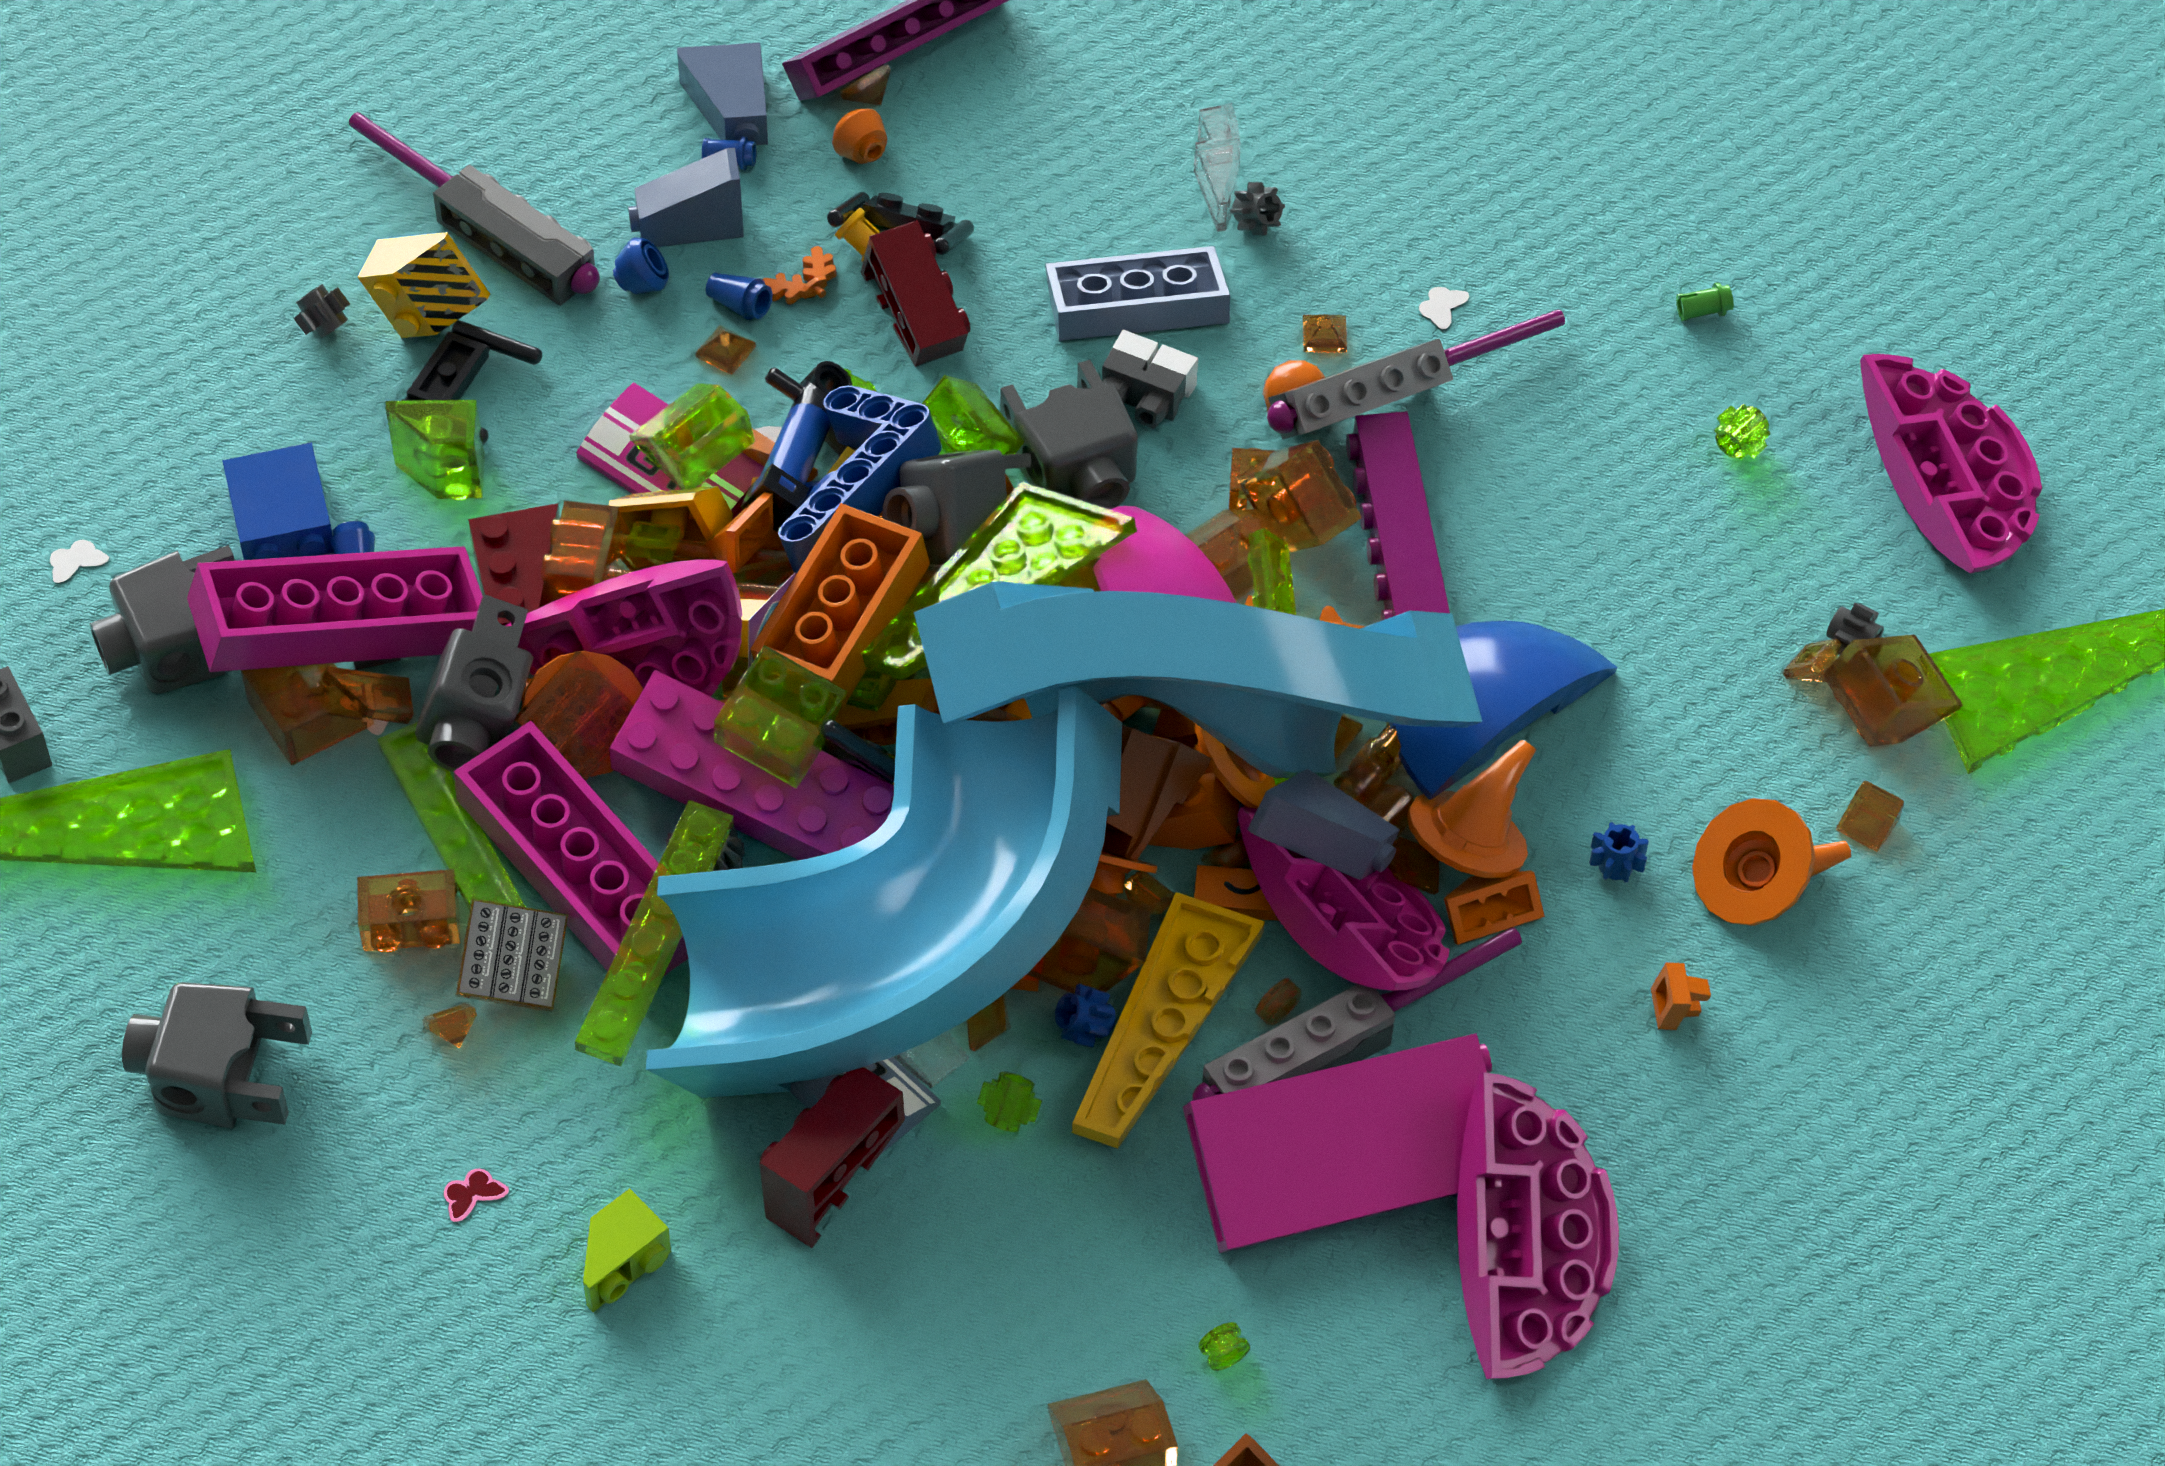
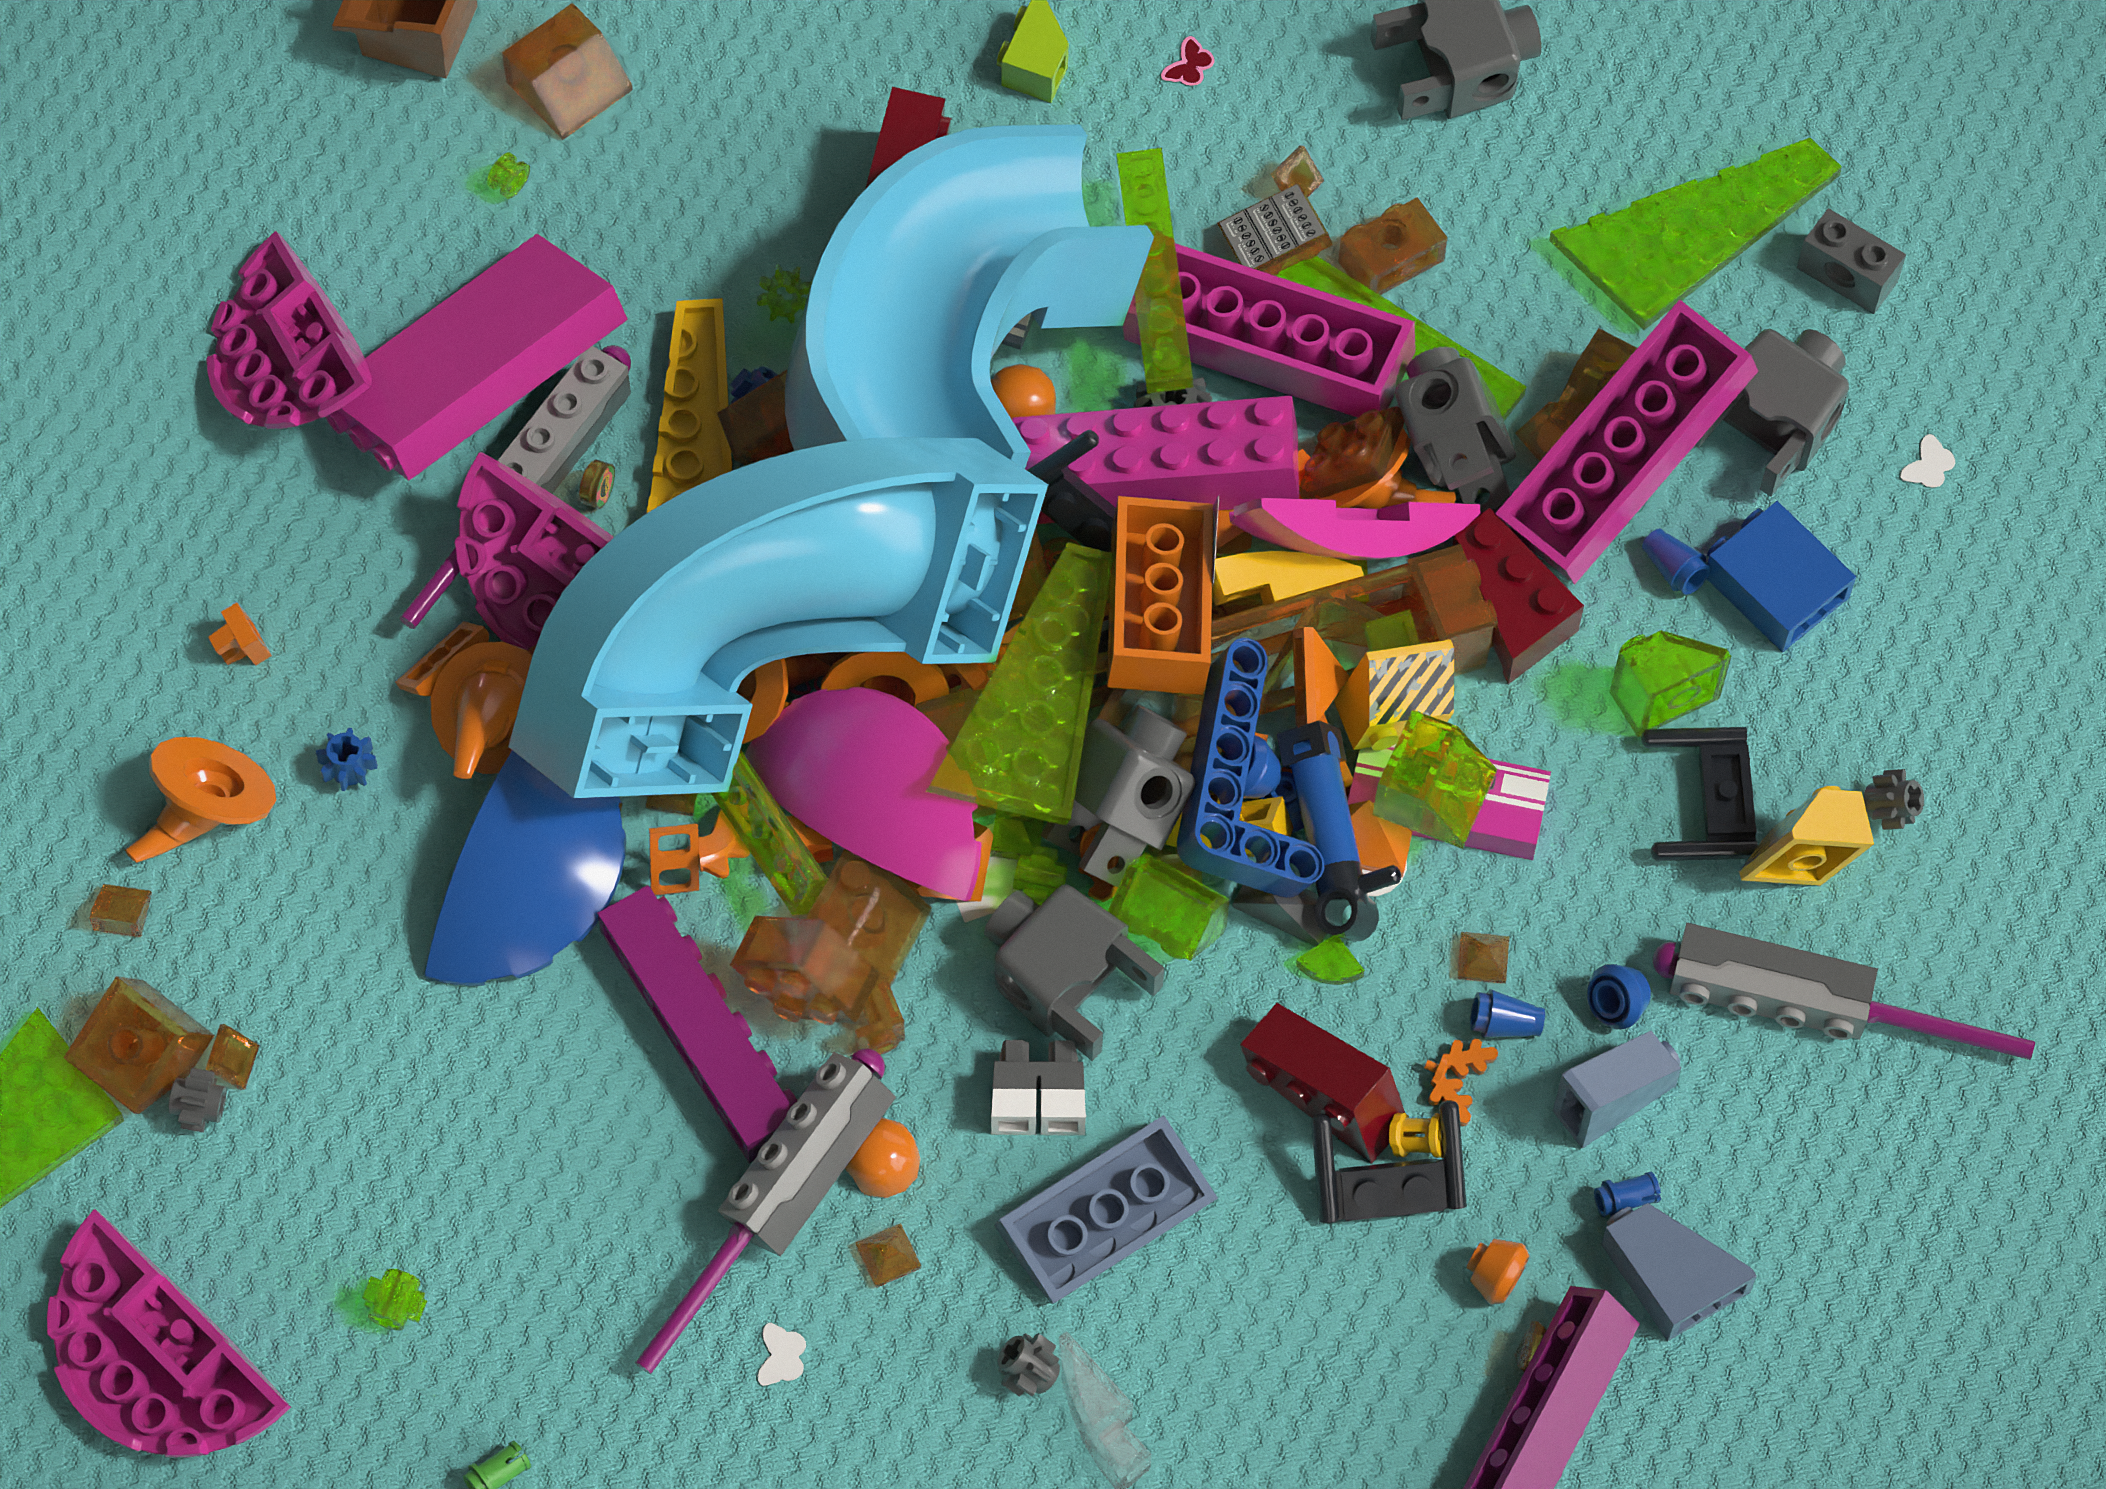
camera: 155 degrees right, 10 degrees up
clear neon green slope [714,645,847,788] -> none

